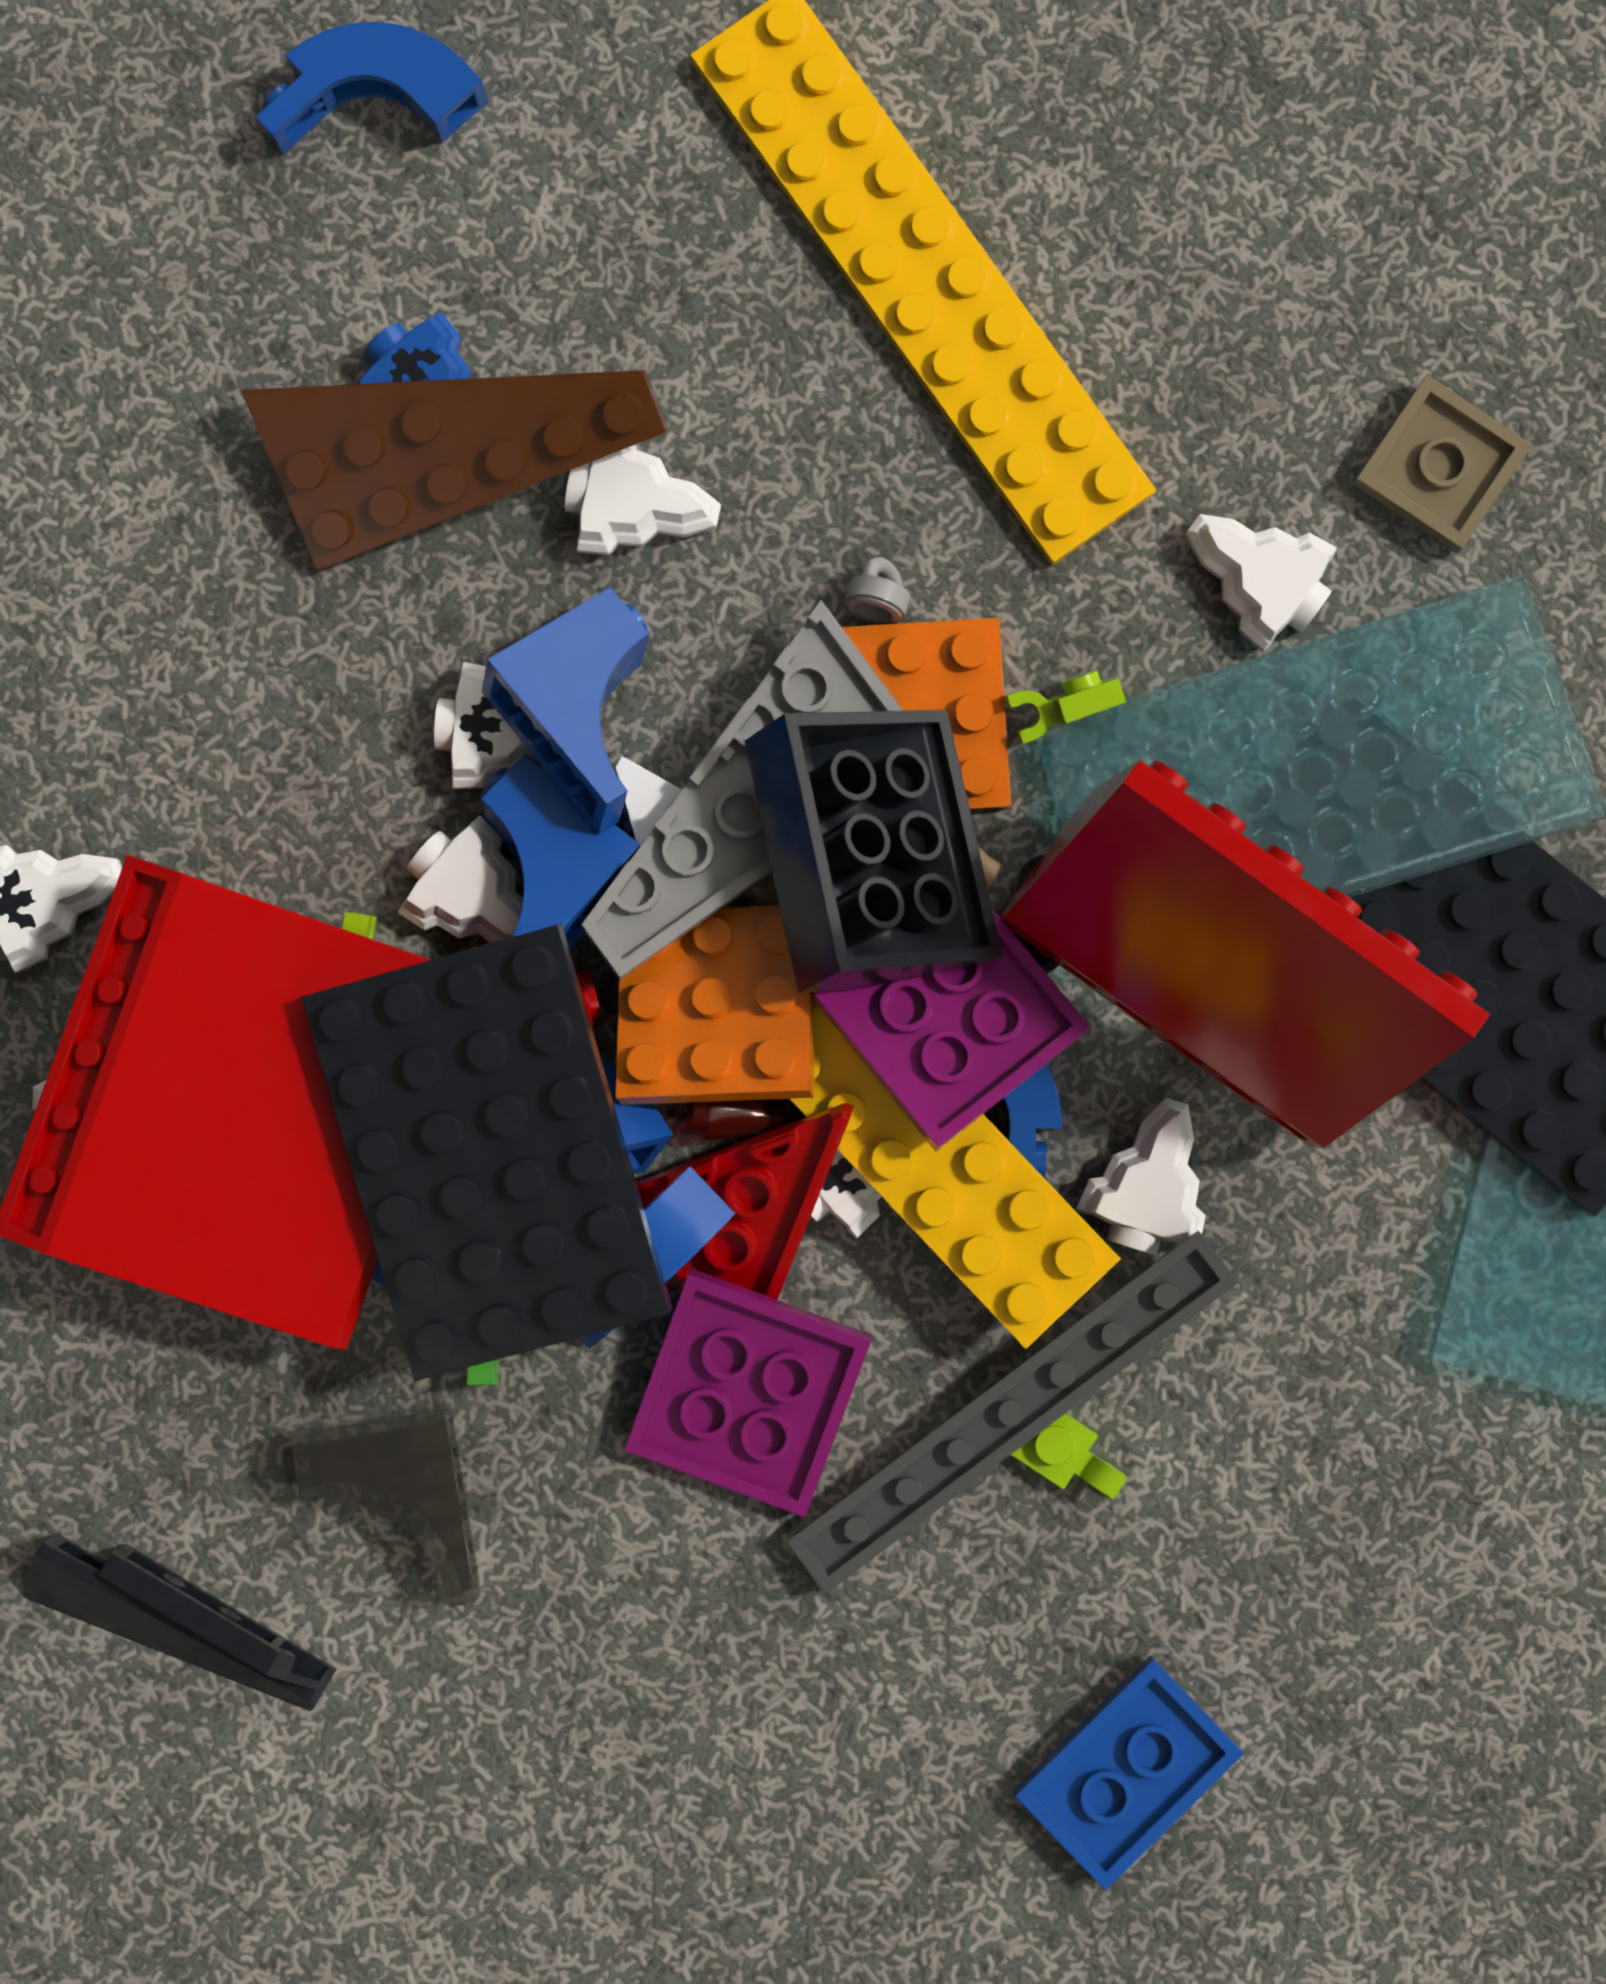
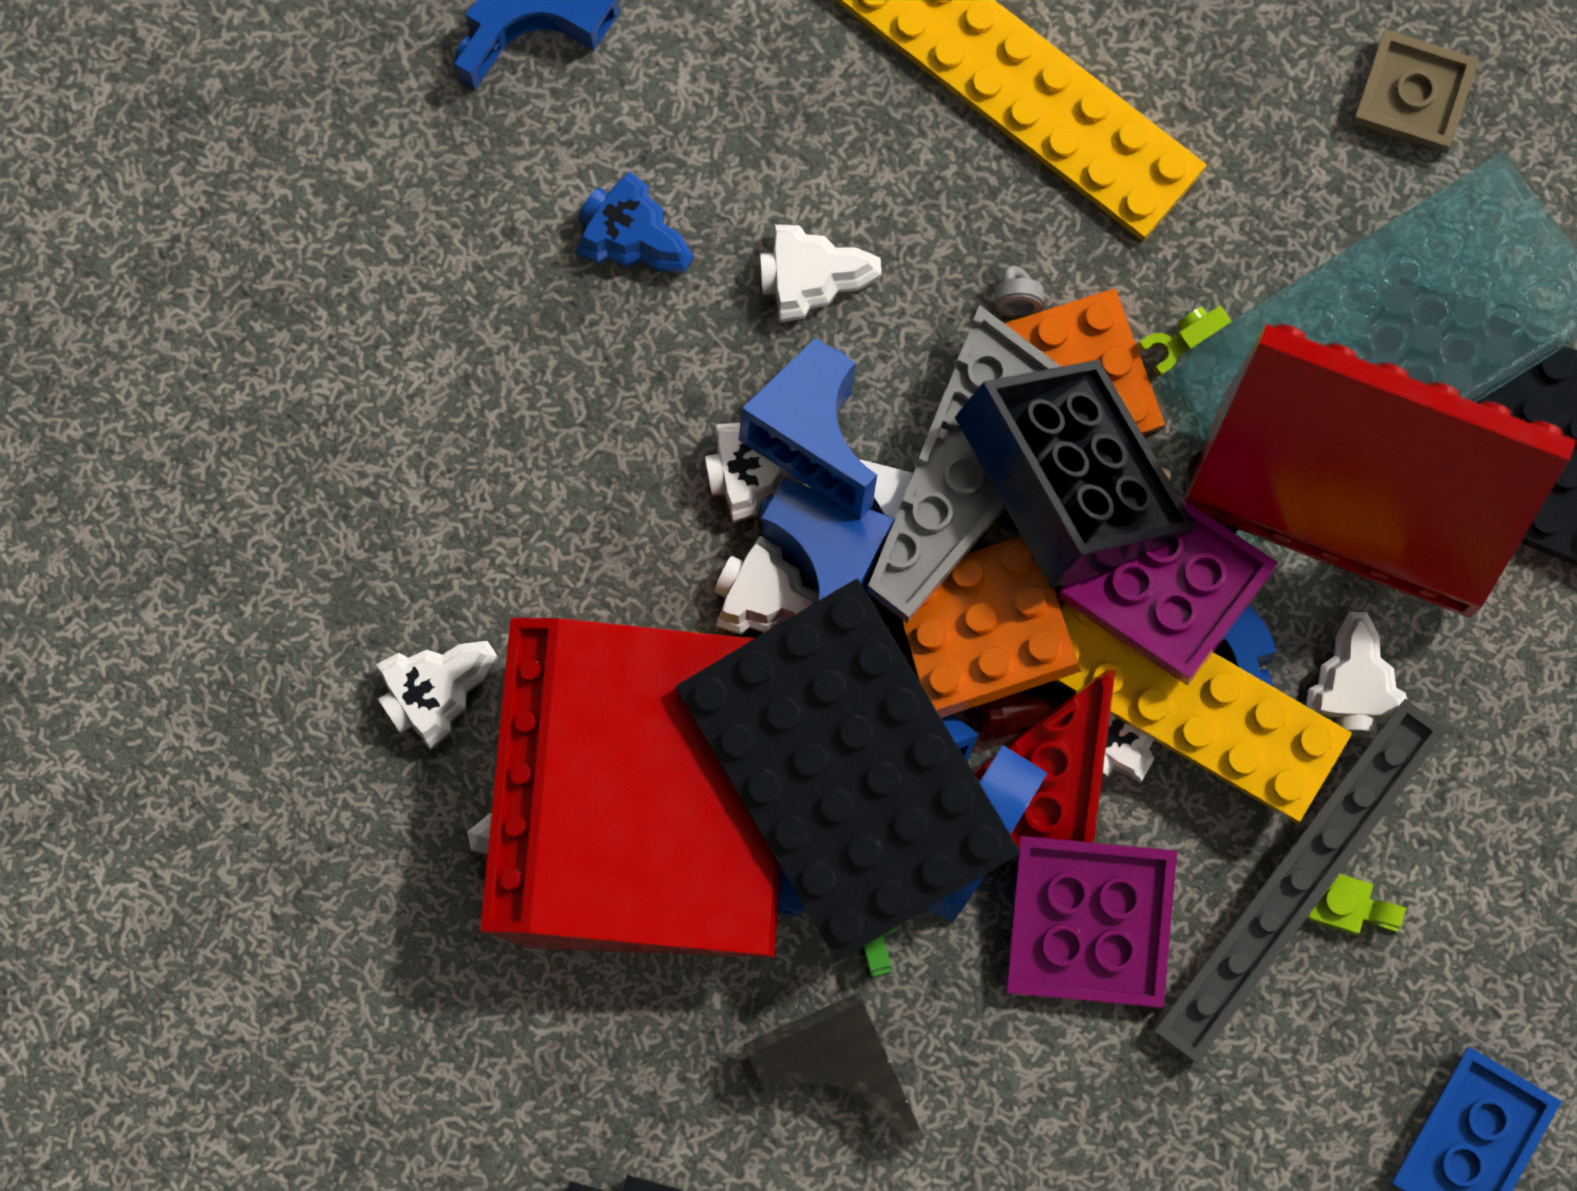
camera: 10 degrees left, 10 degrees down
reddish brown wing [241,370,669,571] -> none
white rock [1185,514,1337,652] -> none

